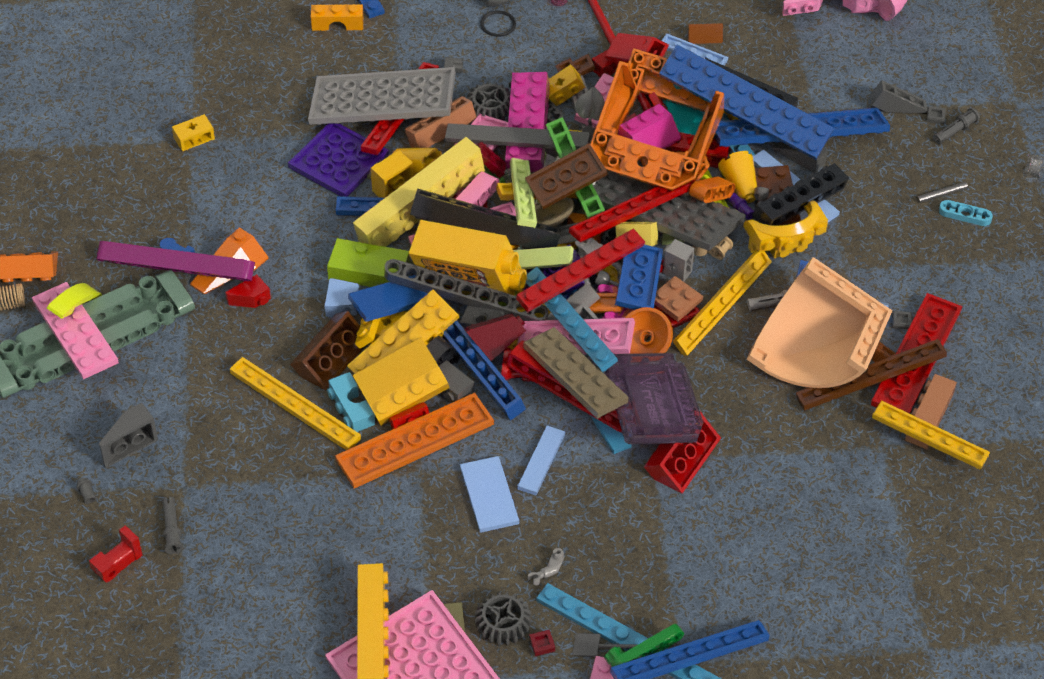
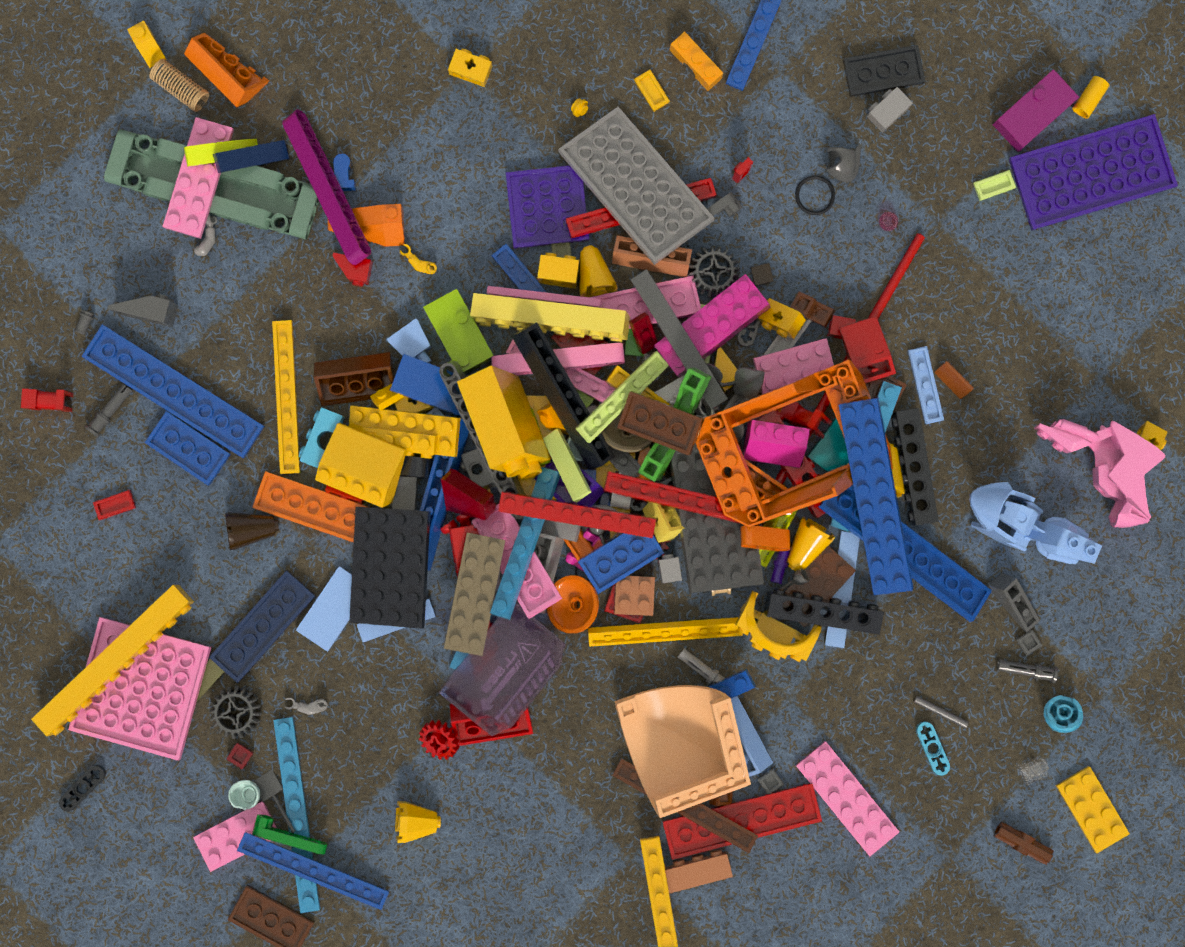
camera: 45 degrees right, 35 degrees up
none -> blue plate [81,324,265,458]
none -> red tile [93,490,136,521]
none -> blue plate [145,411,231,486]
none -> light grey arm [194,214,217,256]
none -> dark blue plate [209,570,316,683]
none -> dark blue tile [213,140,289,173]
none -> dark brown cone [225,512,279,550]
none -> light aqua hair [228,780,260,810]
none -> black plate [349,507,431,629]
none -> yellow cone [395,801,441,843]
none -> yellow arm [399,244,437,274]
none -> red gear [419,720,460,760]
none -> yellow plate [571,98,588,117]
none -> yellow tile [634,70,670,112]
none -> red plate [732,157,753,183]
none -> bright pink plate [796,741,899,856]
none -> light blue piece [969,482,1102,564]
none -> medium azure cone [1044,695,1083,733]

